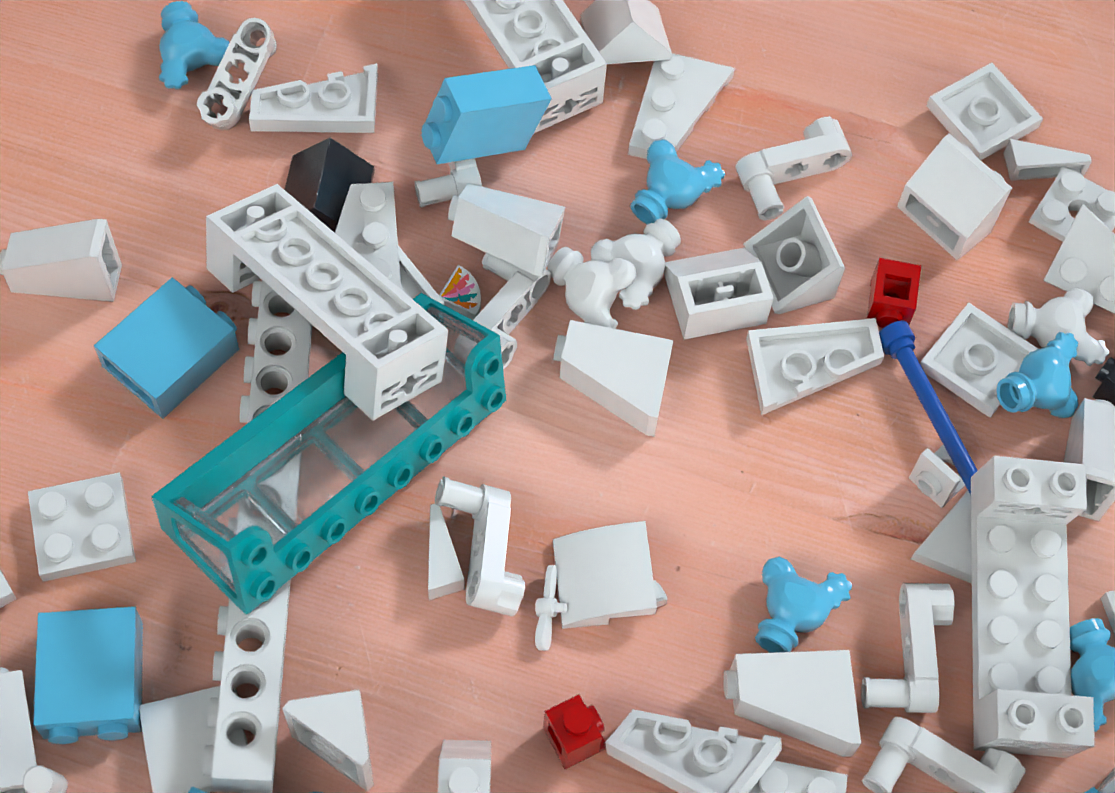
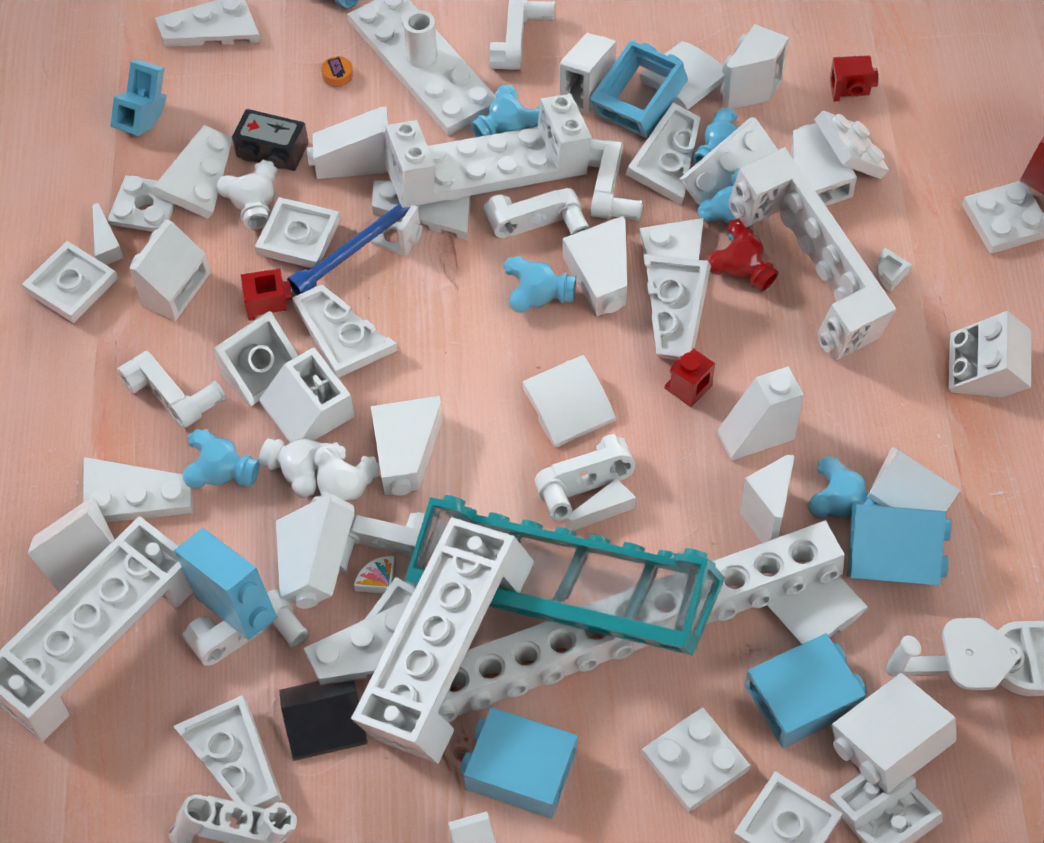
camera: 105 degrees left, 5 degrees down
white piece [535,565,567,651] -> none
medium azure animal [996,332,1079,418] -> none

